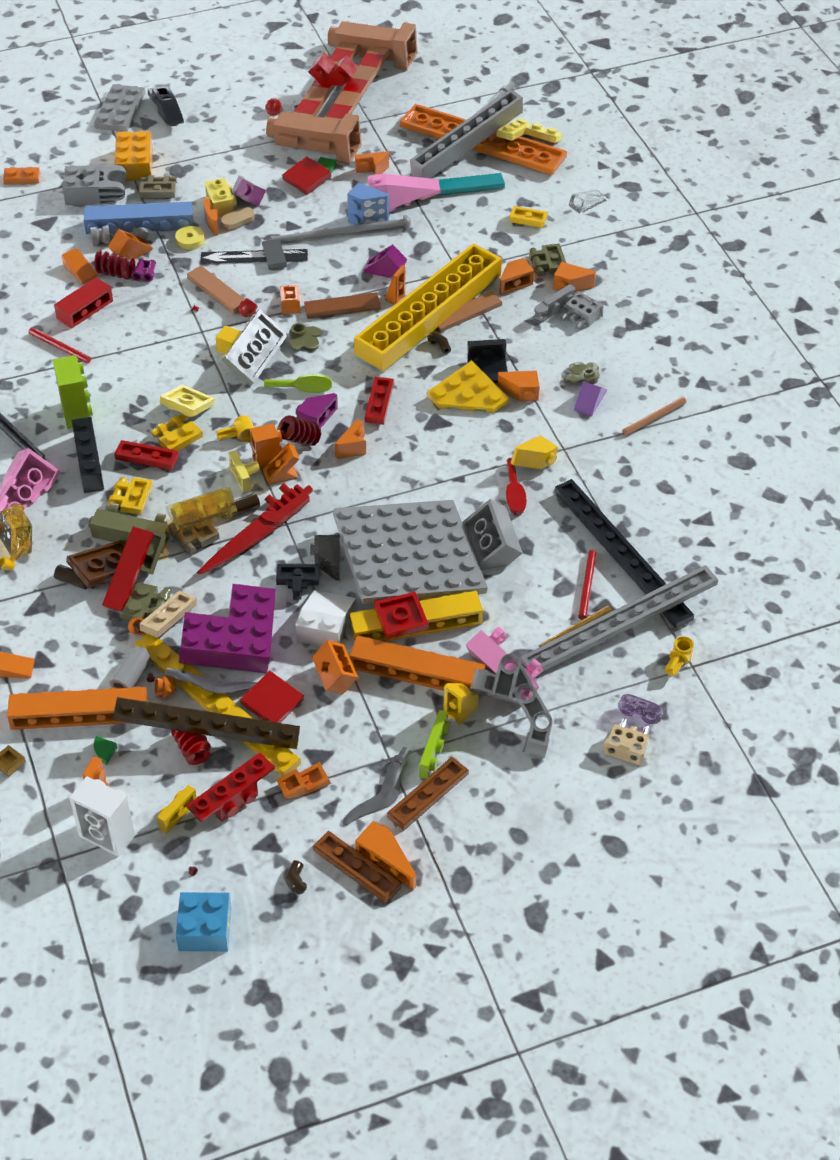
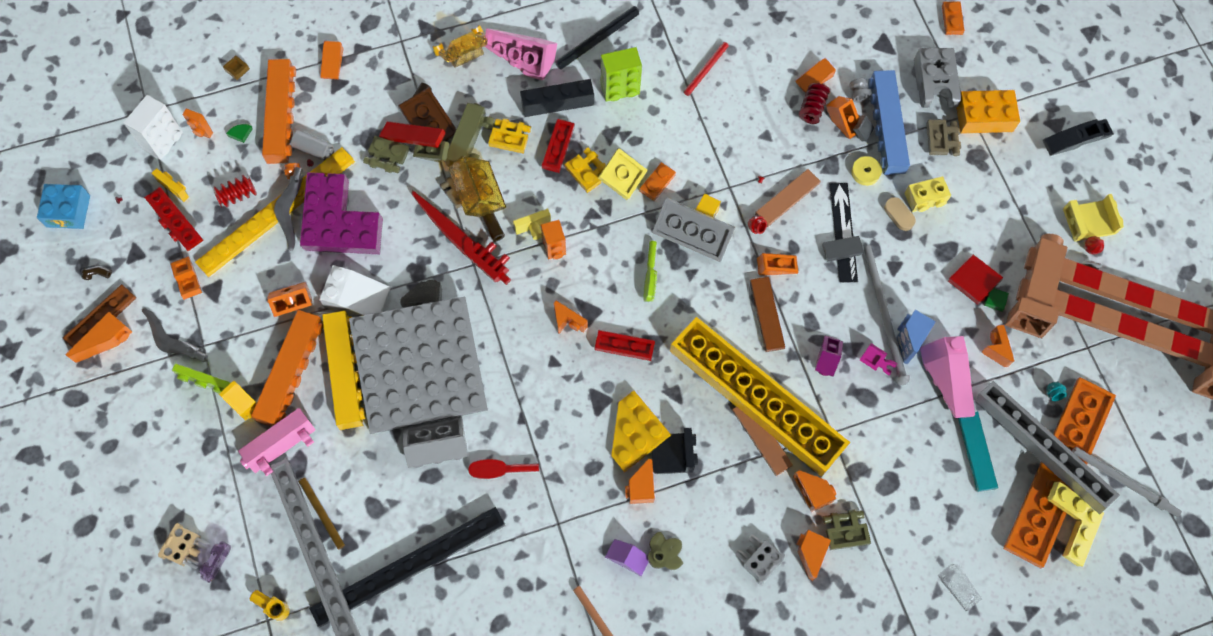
camera: 90 degrees right, 20 degrees up
red brick [54,277,113,329] -> none
light grey plate [94,84,145,132] -> none
dark brown plate [113,697,300,749] -> none
orange hinge [128,618,145,635] -> none
magenta piece [131,259,156,282] -> none
tan plate [140,591,197,638] -> none
orange slope [203,198,219,235] -> none
yellow axle [216,415,254,442] -> none
magenta slope [232,176,266,206] -> none
red tile [240,670,304,723] -> none
orange slope [263,443,299,484] -> none
black hinge [276,564,320,600] -> none
dark red piece [277,415,321,446] -> none
olive plate [289,323,323,351] -> none
magenta slope [295,393,338,428] -> none
red brick [308,53,358,86] -> none
red tile [374,591,429,639] -> none
orange slope [385,265,405,305] -> none
dark orange tile [387,757,469,831] -> none
dark brown arm [427,331,451,354] -> none
light grey connector [469,653,553,758] -> none
yellow plate [509,206,548,228] -> none
yellow slope [511,435,558,469] -> none
light grey hinge [533,284,575,323] -> none
red bar [578,550,597,620] -> none
none -> orange plate [640,162,676,201]
none -> dark pink plate [860,343,897,375]
none -> teal plate [1046,381,1067,401]
none -> light yellow panel [1063,194,1124,242]

